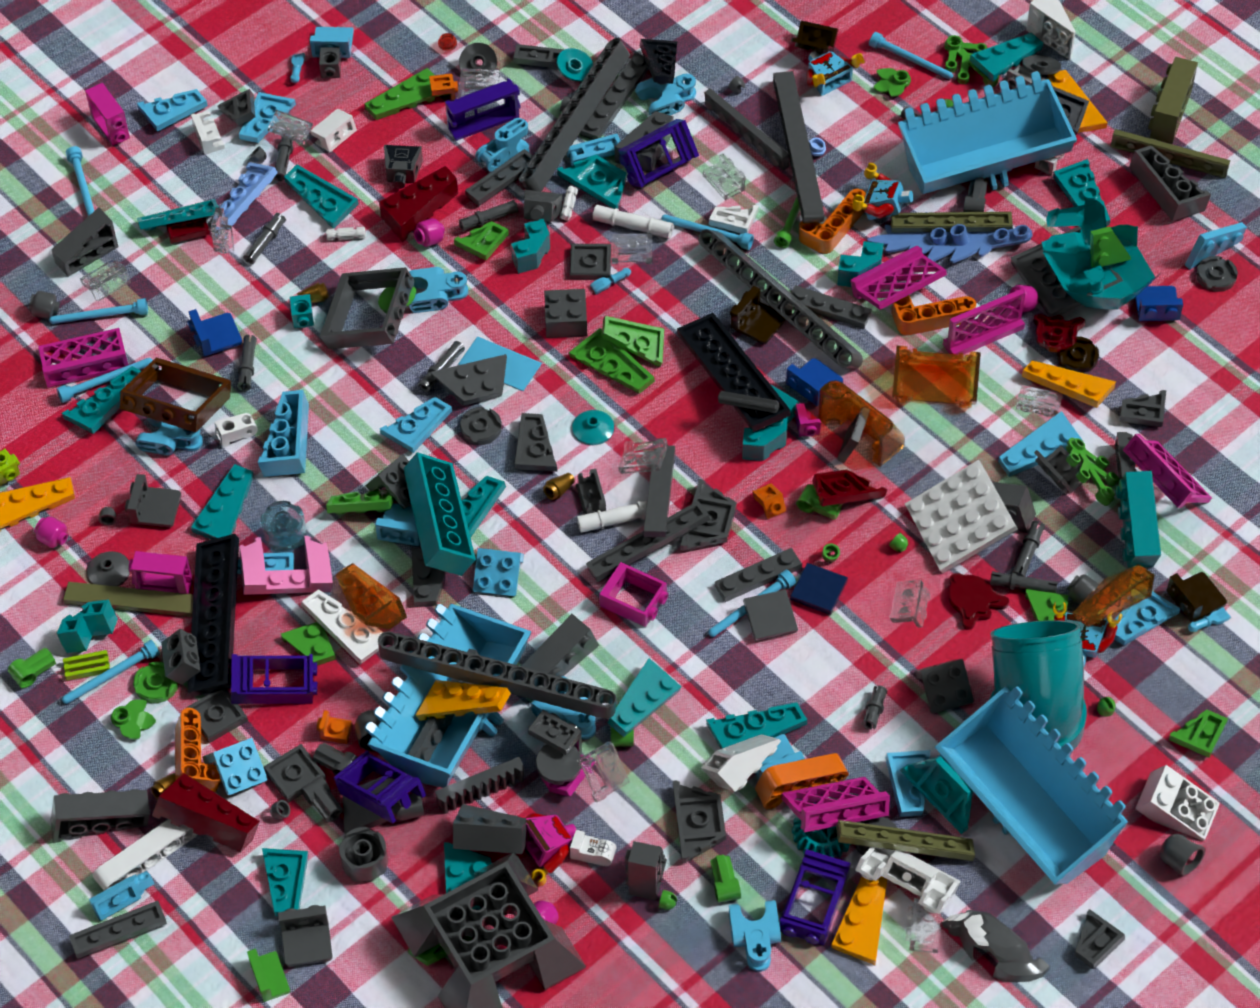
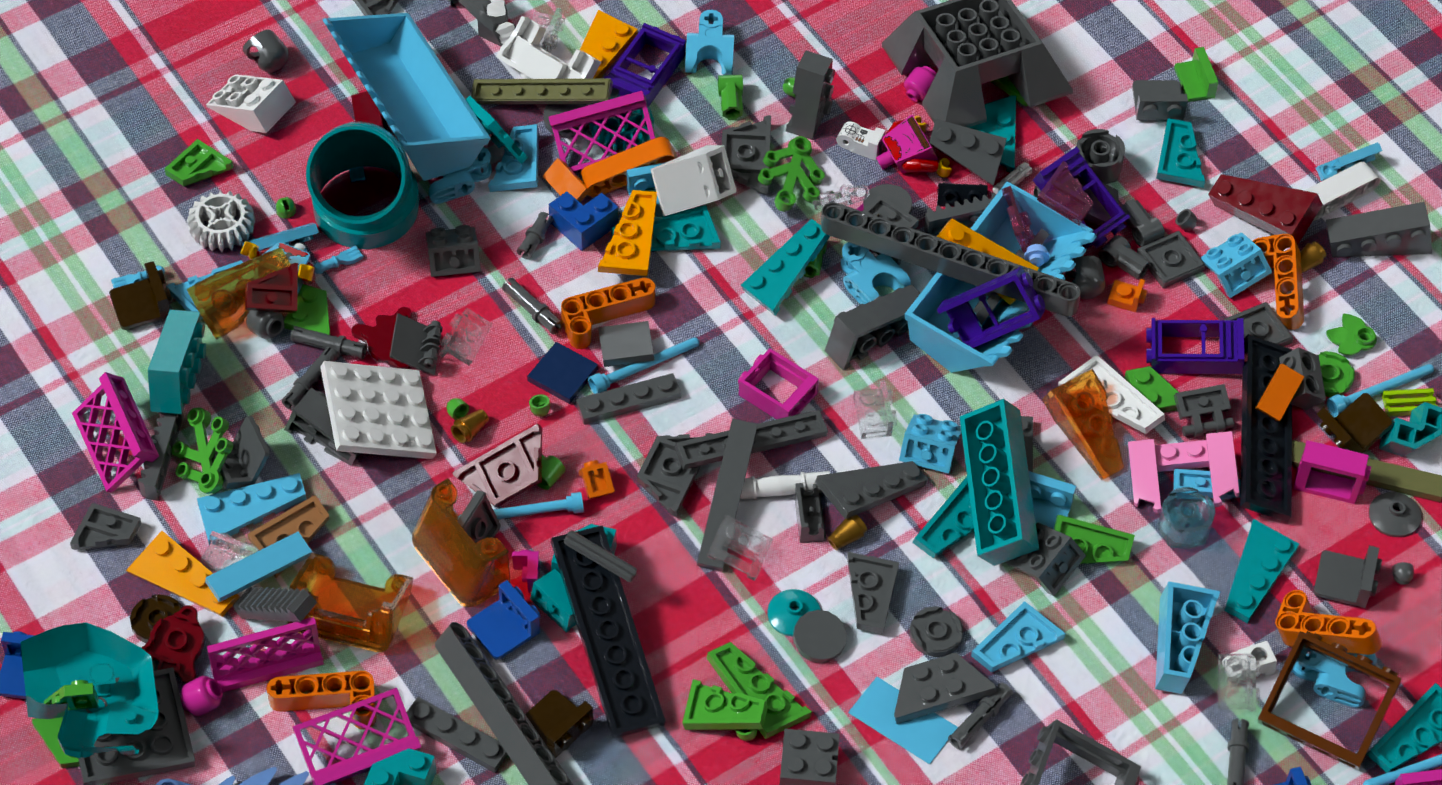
camera: 175 degrees left, 0 degrees up
dark grey plate [69,901,167,959] -> none
none -> white gear [187,190,255,252]
none -> medium azure tile [205,531,312,602]
none -> dark grey gear [233,587,317,622]
none -> medium azure plate [242,223,319,251]
none -> dark red wing [245,263,298,313]
none -> medium nougat wing [247,495,329,579]
none -> dark grey hinge [390,313,443,376]
none -> pearl gold cone [451,409,489,443]
none -> medium azure piece [457,492,584,520]
none -> dark grey pin [502,278,563,334]
none -> orange tile [543,158,591,202]
none -> blue brick [548,191,619,251]
none -> orange beam [561,278,655,349]
none -> light orange wing [598,190,657,276]
none -> bright green plant [758,136,825,212]
none -> dark grey tile [793,610,847,663]
none -> dark grey wing [815,461,928,519]
none -> clear bracket [853,381,897,439]
none -> black hinge [937,182,988,207]
none -> dark purple door [937,266,1045,348]
none -> white axle [992,162,1032,195]
none -> clear pink wing [1002,186,1034,253]
none -> light blue plate [1024,244,1049,267]
none -> clear pink wing [1037,161,1093,225]
none -> dark grey plate [1174,384,1234,437]
none -> clear bracket [1218,654,1260,712]
none -> orange tile [1256,364,1304,421]
none -> orange beam [1275,590,1382,655]
none -> dark brown bracket [1316,393,1394,453]

